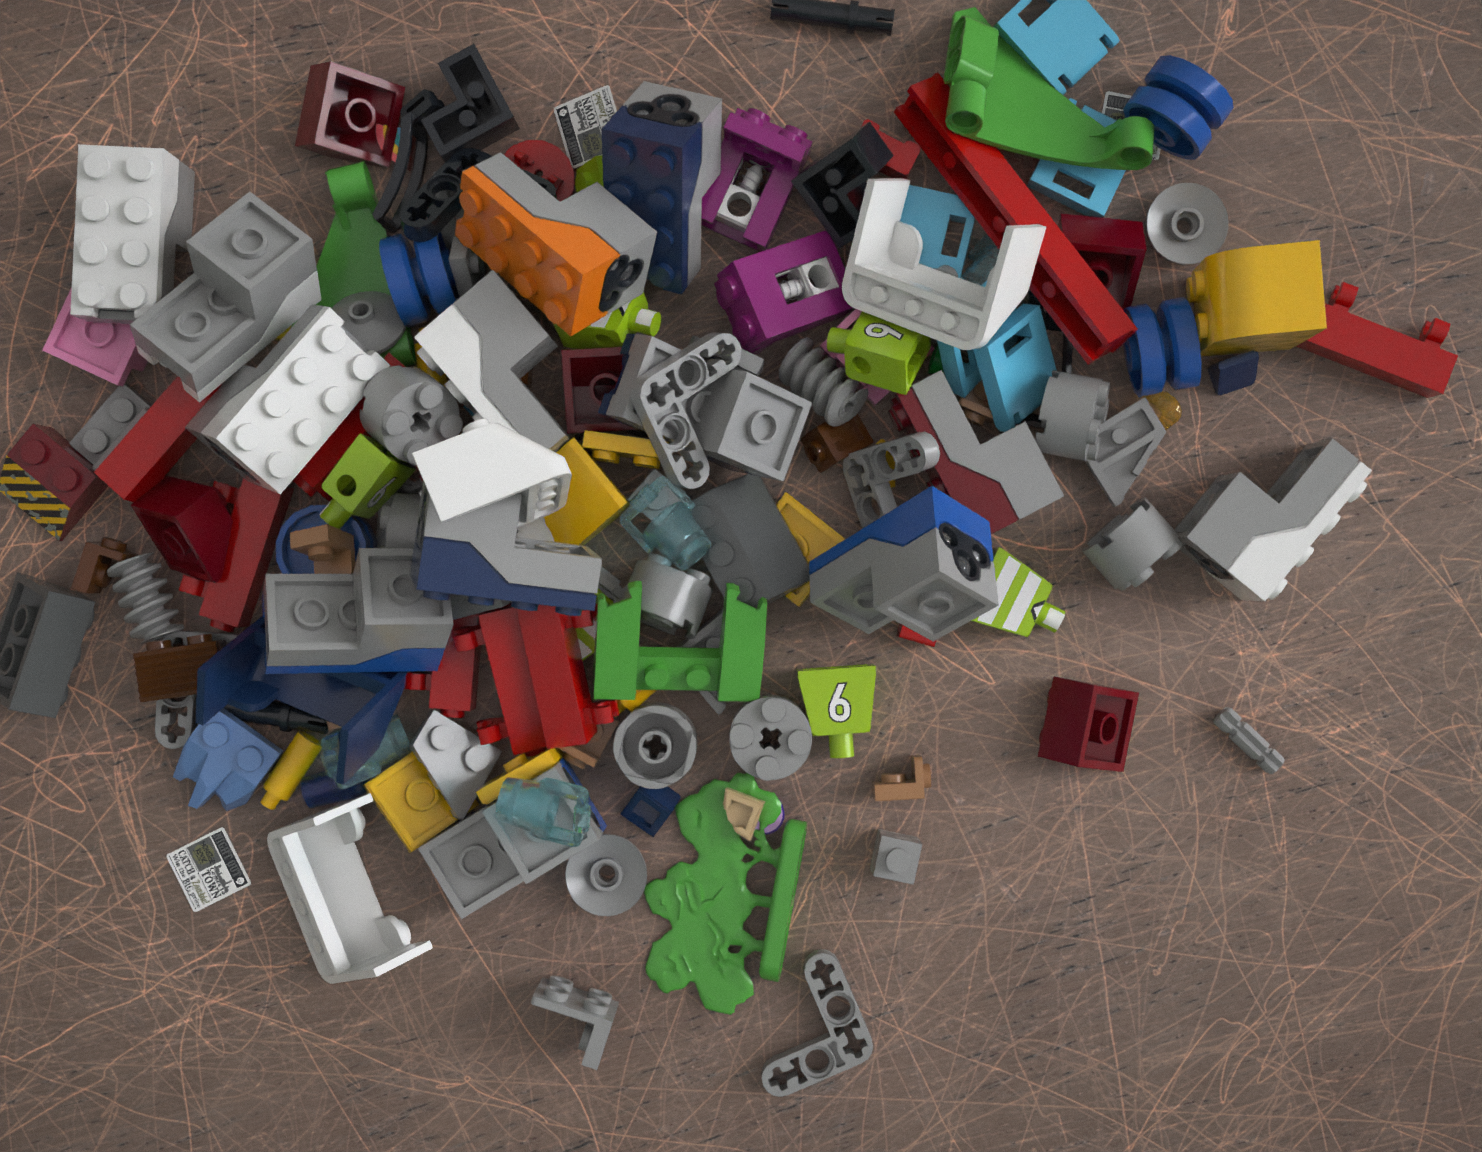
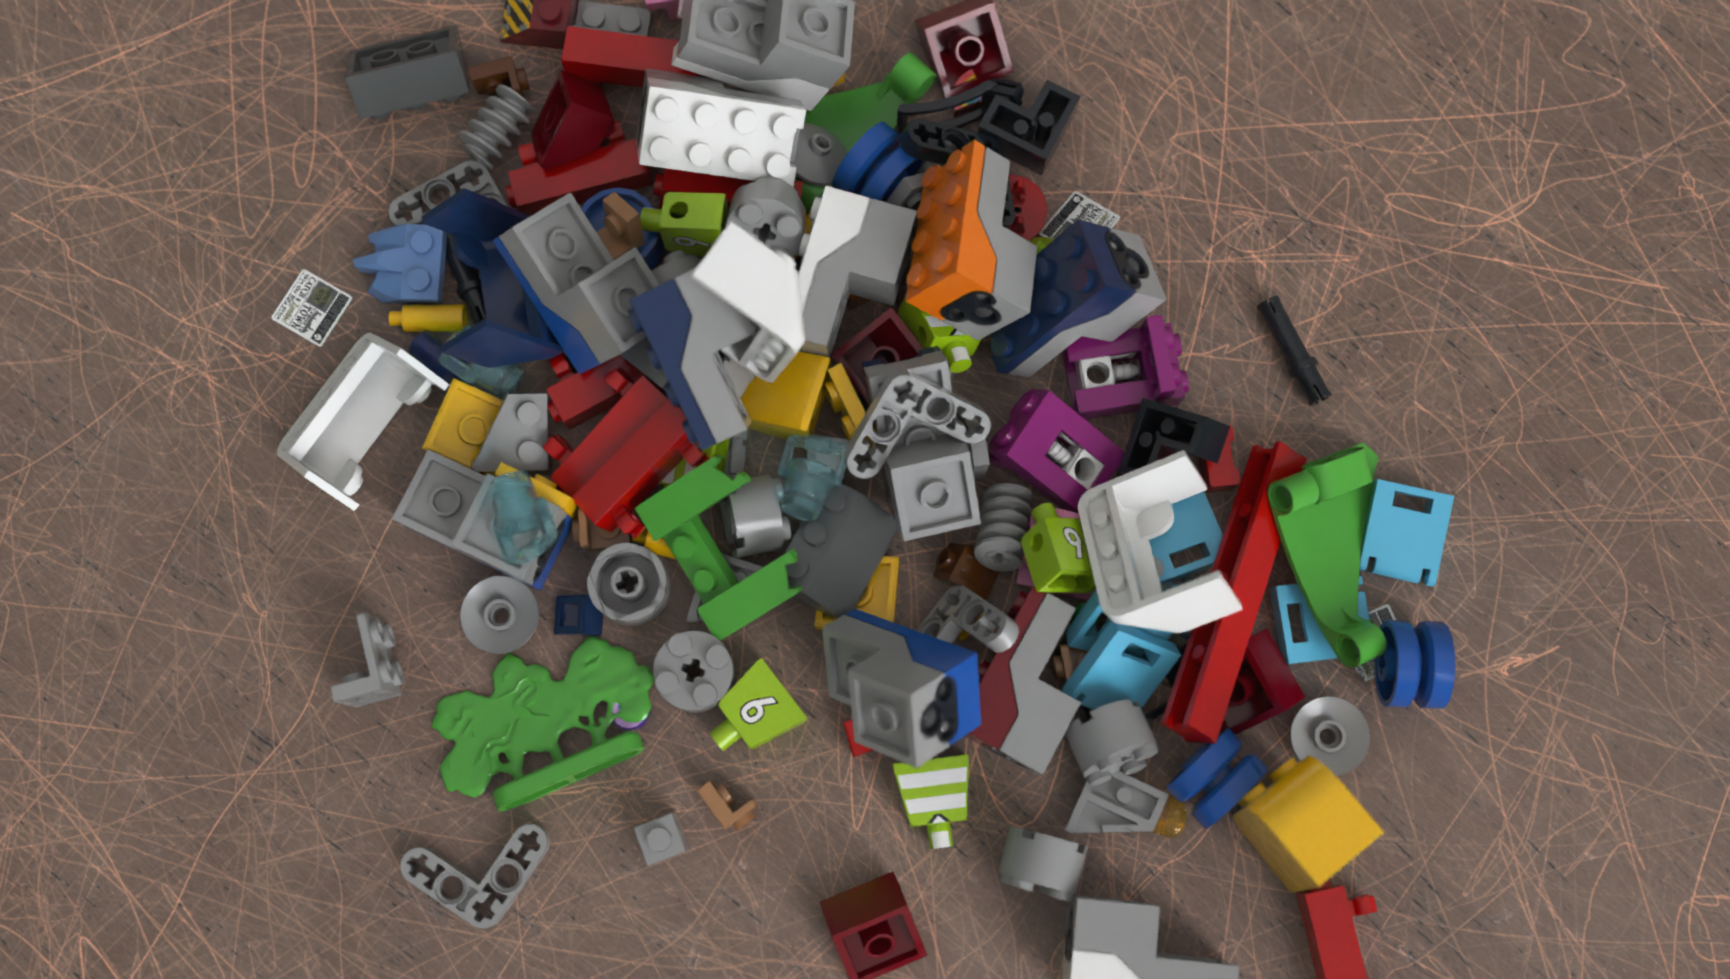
camera: 60 degrees right, 10 degrees down
reddish brown brick [133,633,226,703] -> none
tan tile [723,787,765,841] -> none
dark blue slope [1207,350,1259,396] -> none

